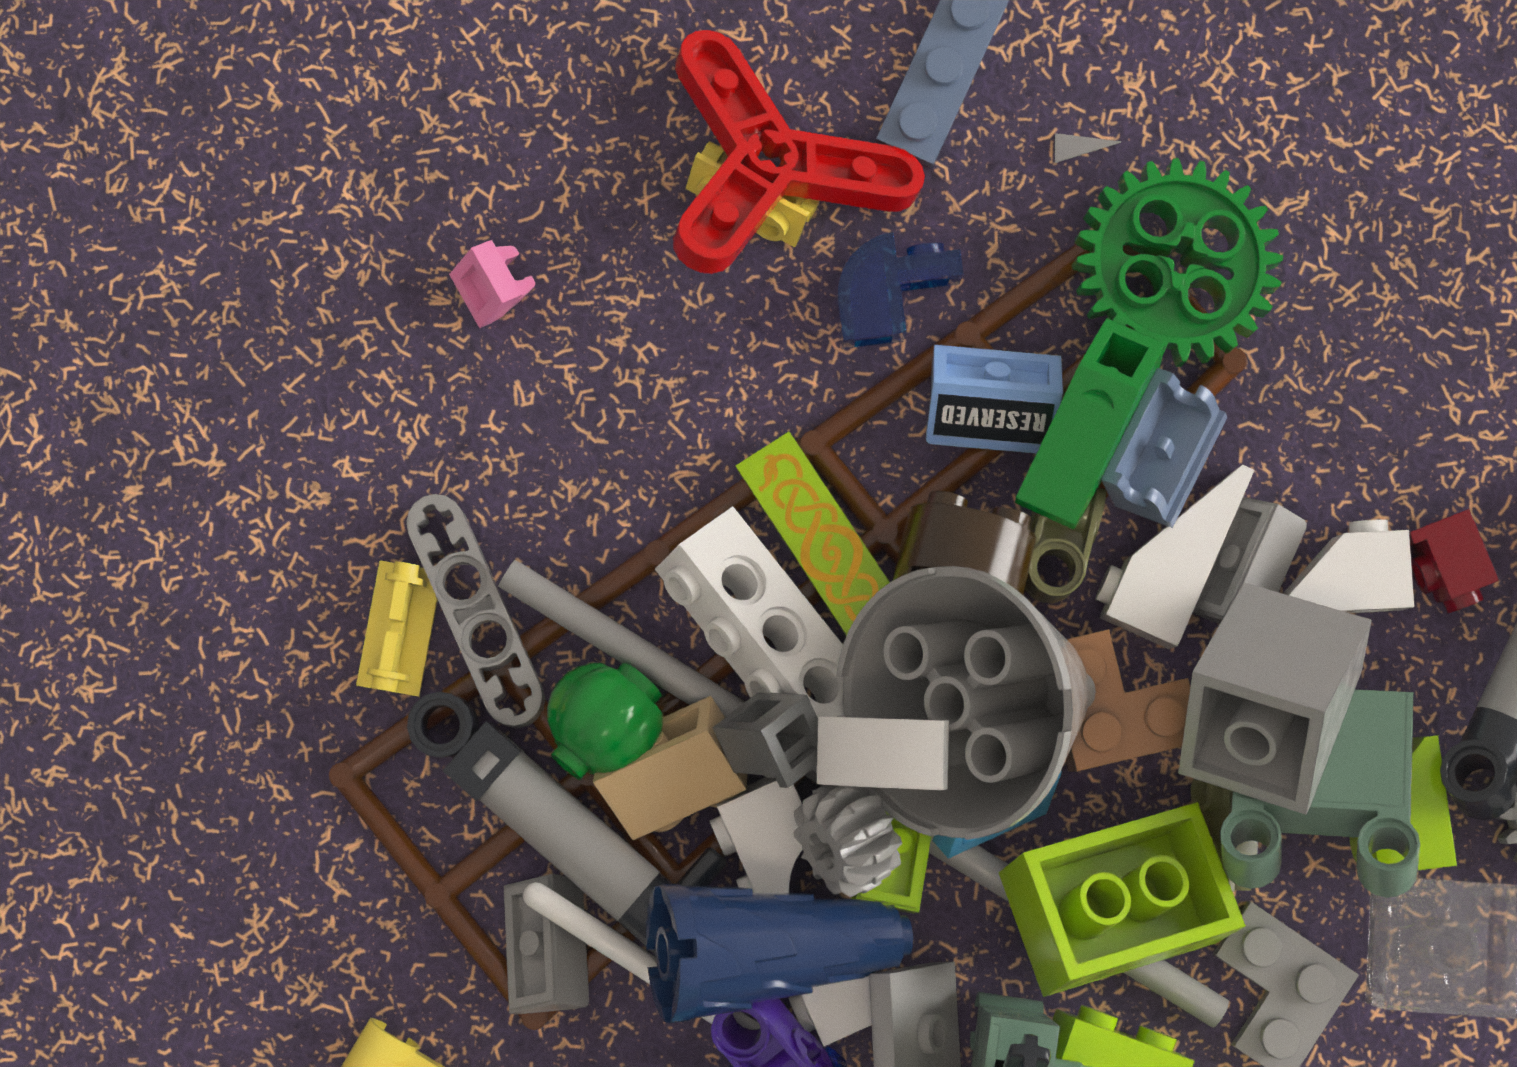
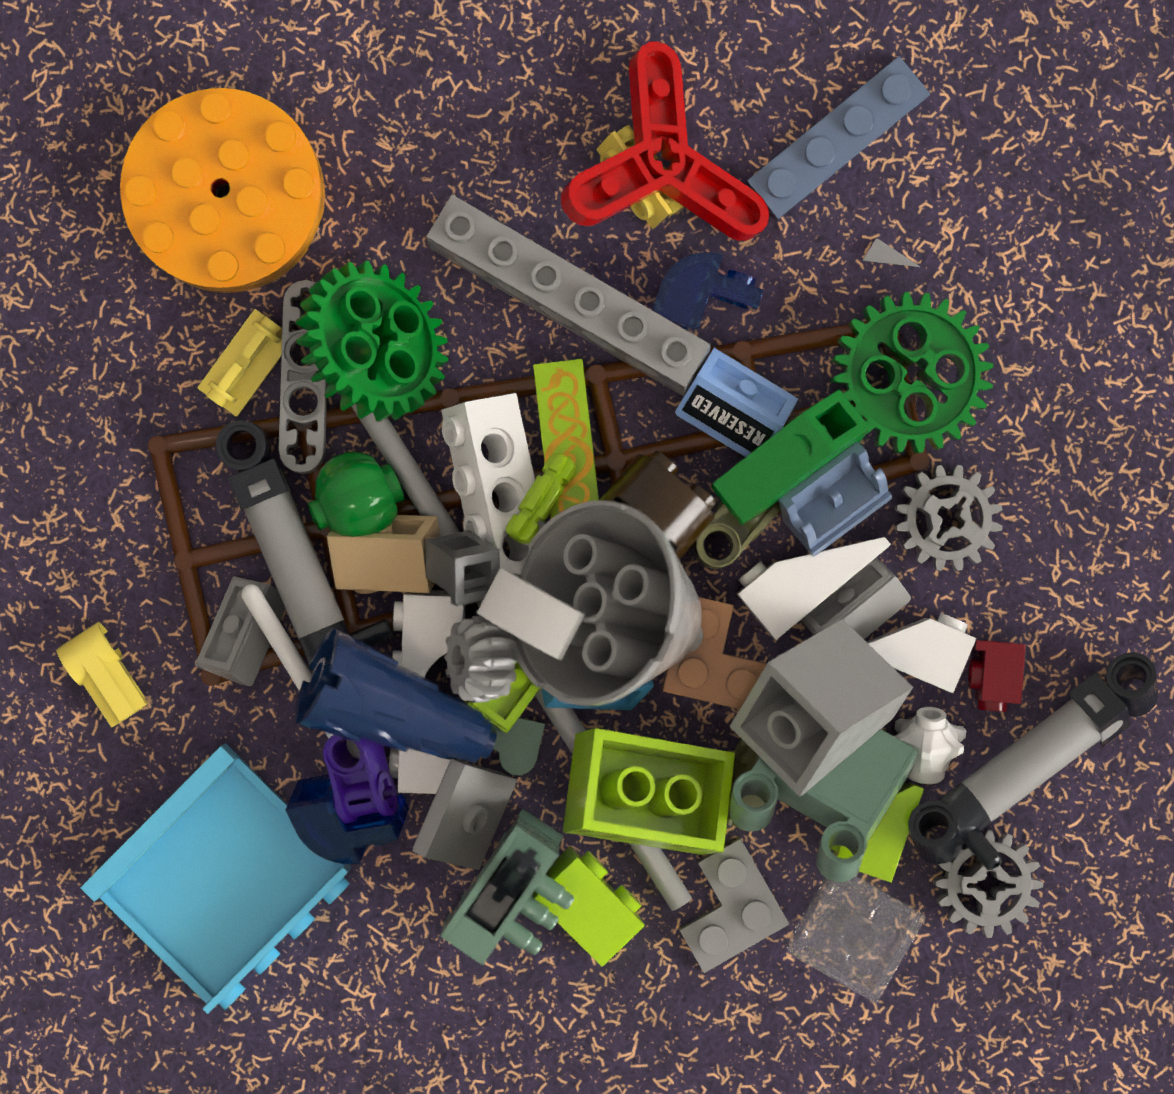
camera: 20 degrees right, 5 degrees up
bright pink tile [449,240,535,328] -> none
none -> light orange piece [120,88,325,293]
none -> green gear [296,261,448,422]
none -> light grey brick [426,195,711,396]
none -> sand green tile [491,717,545,775]
none -> lime axle [506,453,576,544]
none -> light grey gear [894,465,1003,571]
none -> white rock [894,707,966,784]

